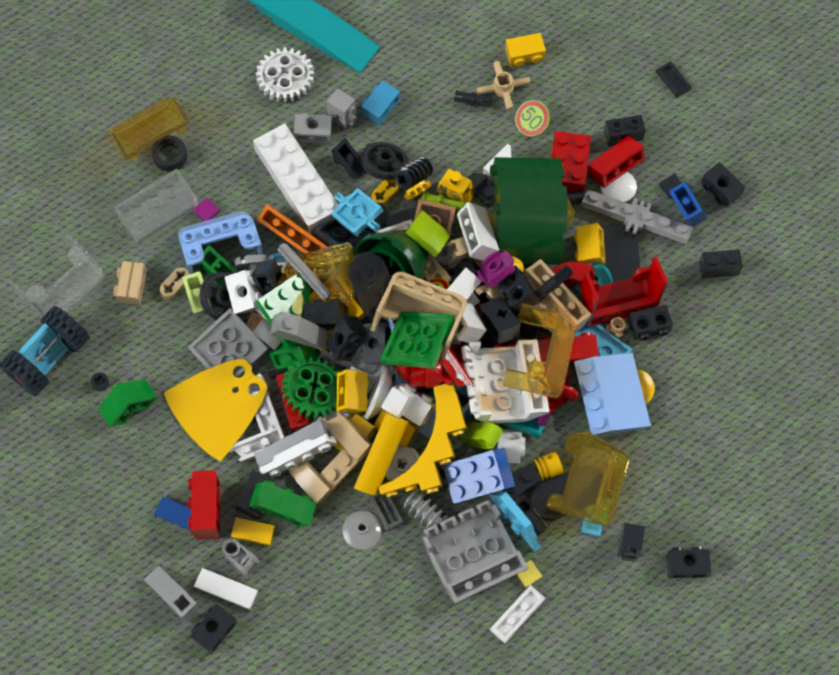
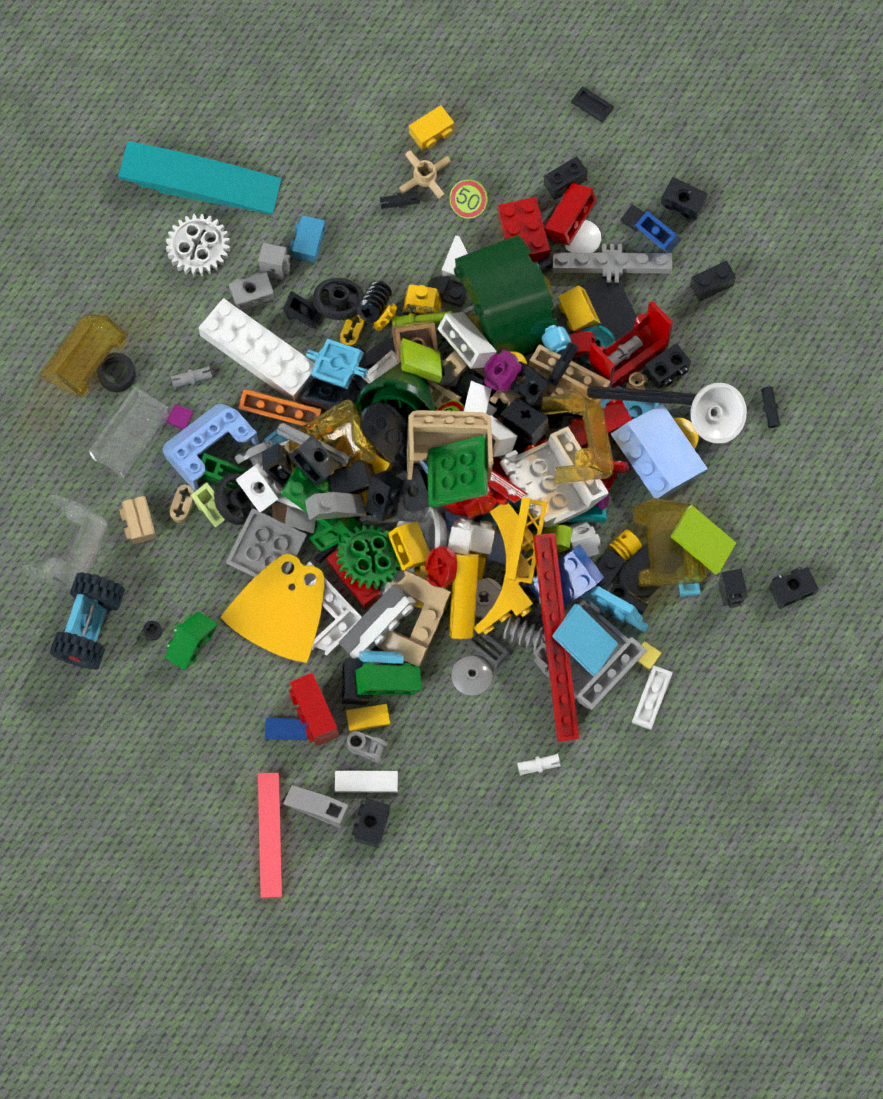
camera: 20 degrees left, 5 degrees up
none -> light grey pin [171,366,212,388]
none -> coral tile [258,773,282,899]
none -> black brick [289,435,340,486]
none -> medium azure tile [359,651,404,664]
none -> red tile [425,546,457,588]
none -> yellow fence [507,497,547,584]
none -> white pin [517,753,561,776]
none -> red plate [533,533,579,742]
none -> medium azure head [542,325,571,355]
none -> medium azure tile [552,604,618,676]
none -> black axle [587,386,697,405]
none -> light grey pin [608,335,643,366]
none -> lime tile [670,505,736,575]
none -> white dish [691,383,747,443]
none -> black pin [760,386,781,428]

